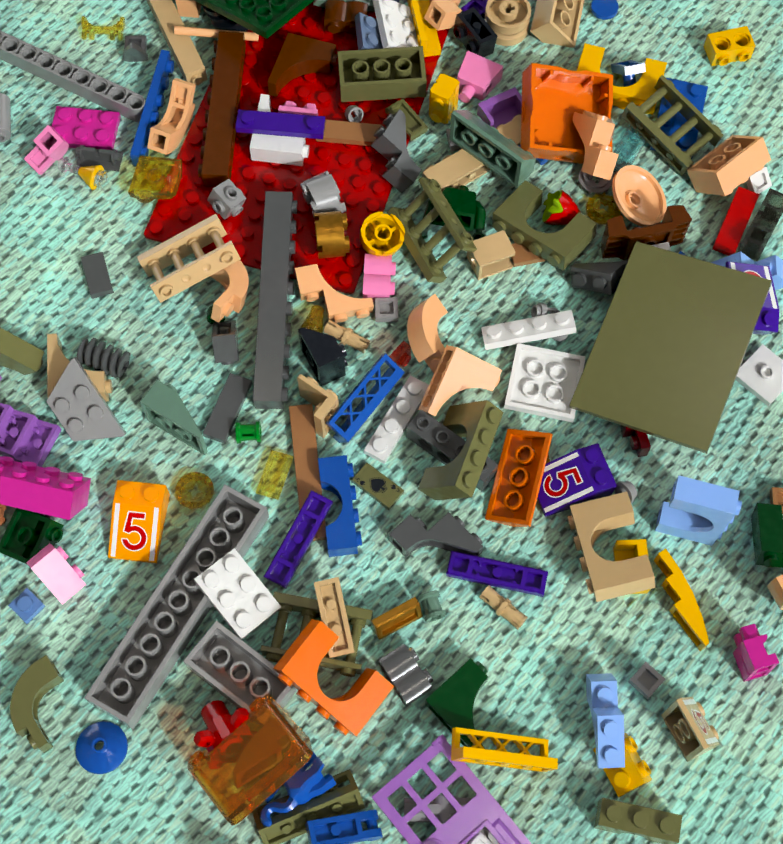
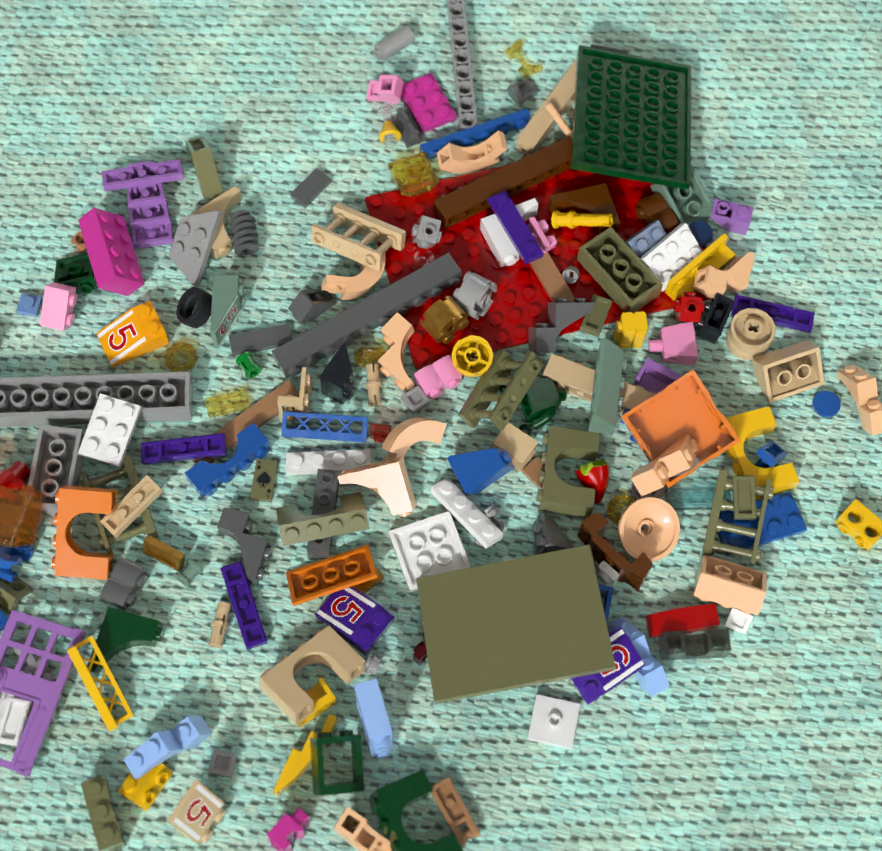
camera: 55 degrees right, 0 degrees up
none -> black tyre [176,287,212,328]
none -> dark green window [310,730,364,796]
none -> blue slope [447,448,515,495]
none -> yellow pin [551,210,613,229]
none -> red brick [673,292,704,322]
none -> olive tile [732,475,756,520]

